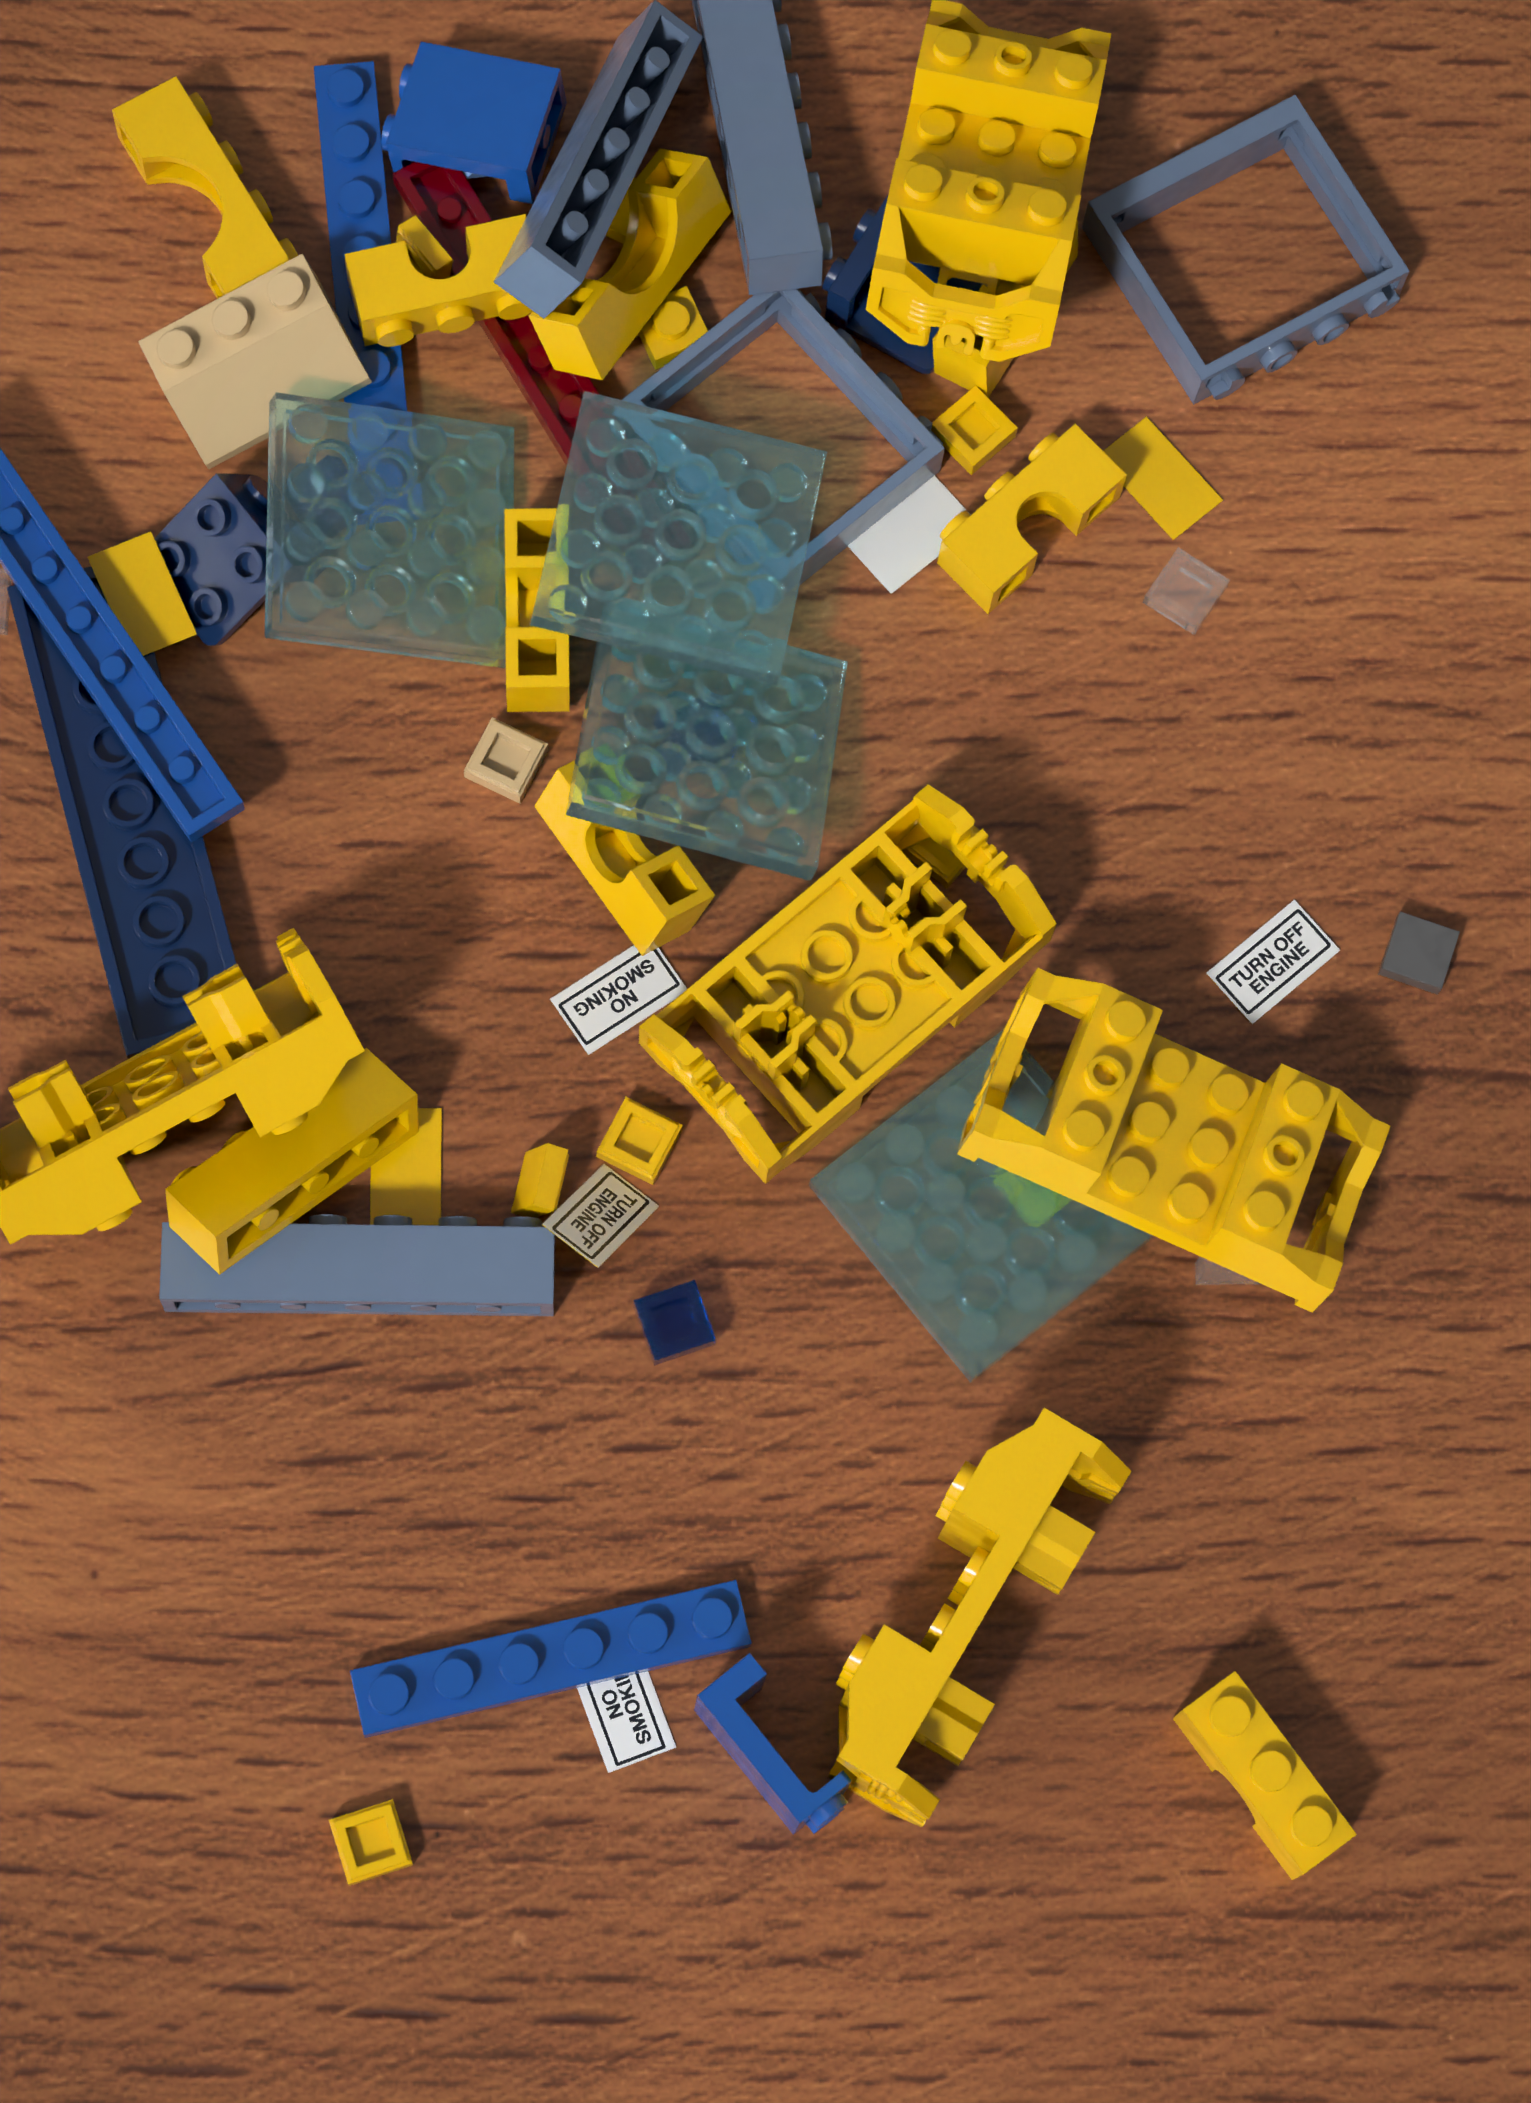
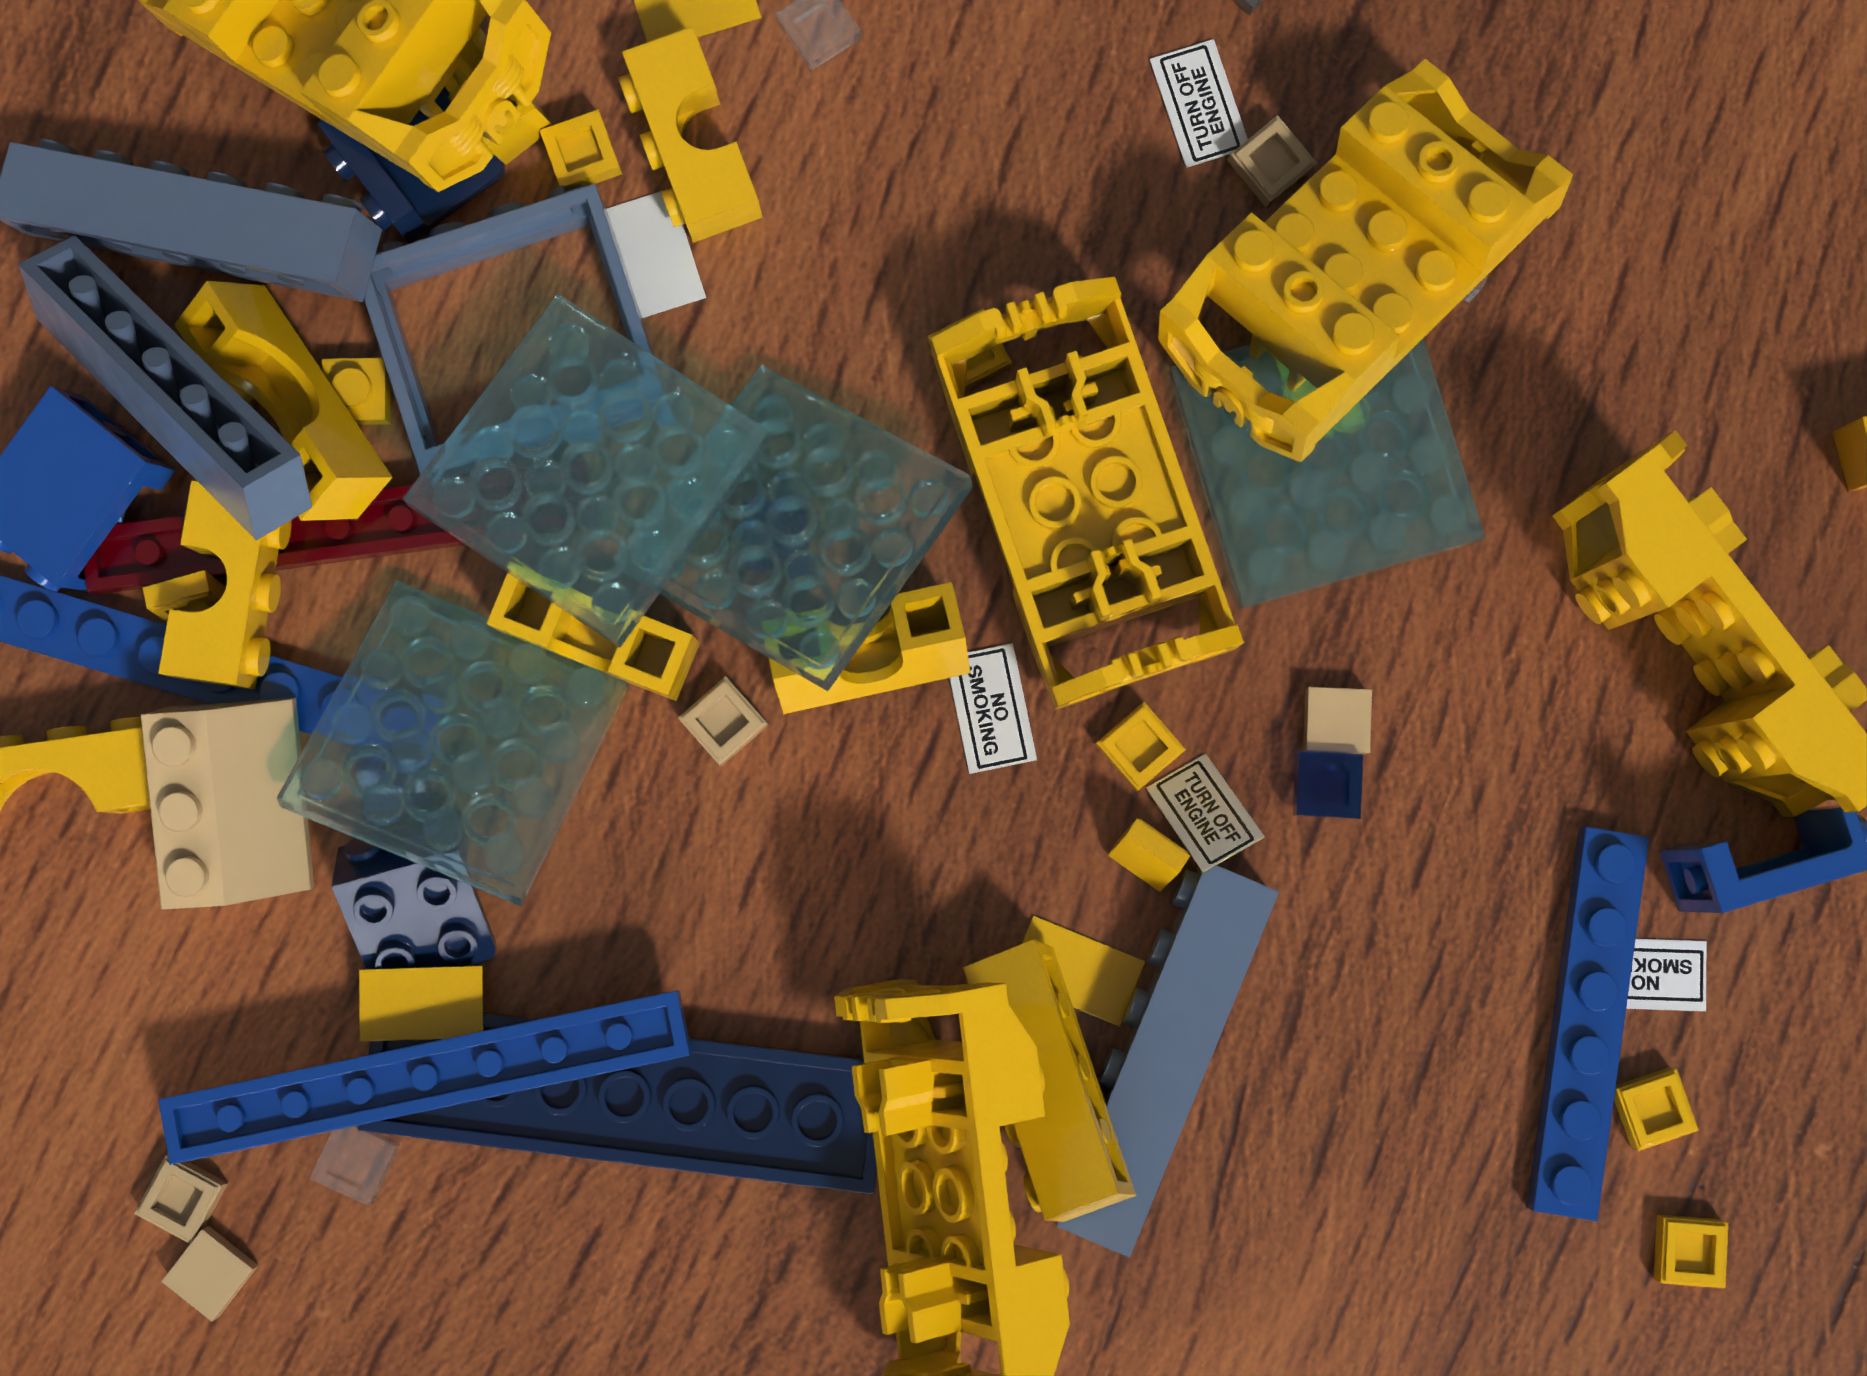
camera: 60 degrees left, 10 degrees up
none -> tan tile [1227,115,1317,207]
none -> tan tile [1303,687,1372,754]
none -> yellow tile [1614,1067,1699,1151]

